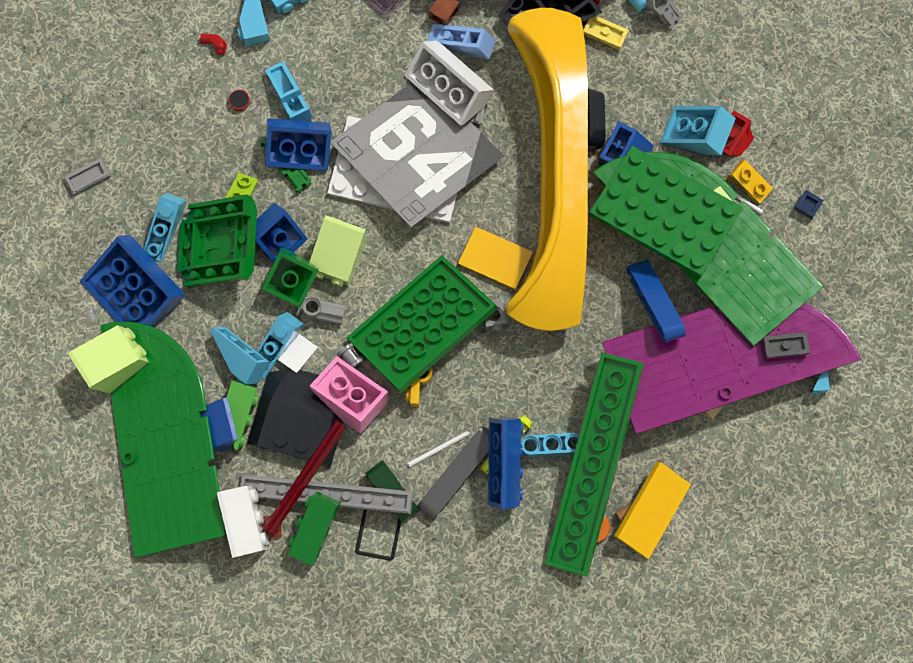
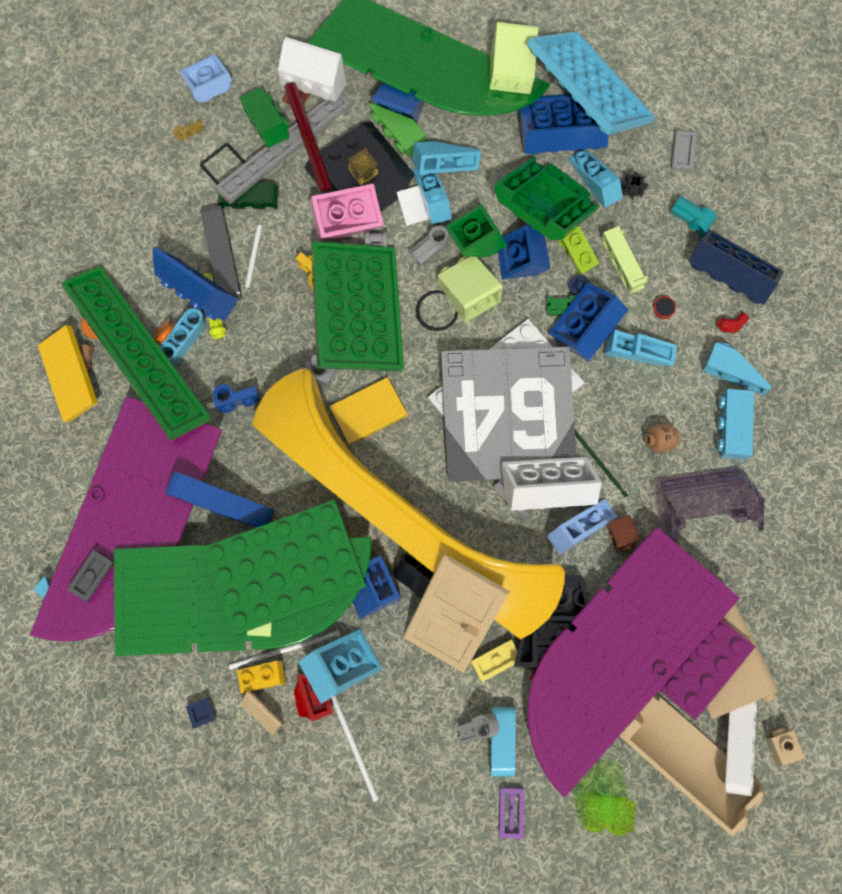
camera: 135 degrees right, 0 degrees up
none -> orange piece [152,318,175,345]
none -> clear yellow arm [173,120,204,141]
none -> light blue slope [179,54,232,102]
none -> blue plate [213,384,261,413]
none -> tan slope [241,692,284,736]
none -> white axle [331,696,379,802]
none -> clear yellow brick [348,147,378,185]
none -> tan door [403,554,510,673]
none -> black piece [415,290,458,331]
none -> medium azure plate [527,31,656,135]
none -> dark blue tile [568,276,590,295]
none -> dark green piece [575,430,628,497]
none -> yellowish green container [601,226,648,294]
none -> black gear [621,171,648,200]
none -> medium nougat head [645,423,680,453]
none -> teal piece [671,196,717,236]
none -> dark blue slope [688,229,784,305]

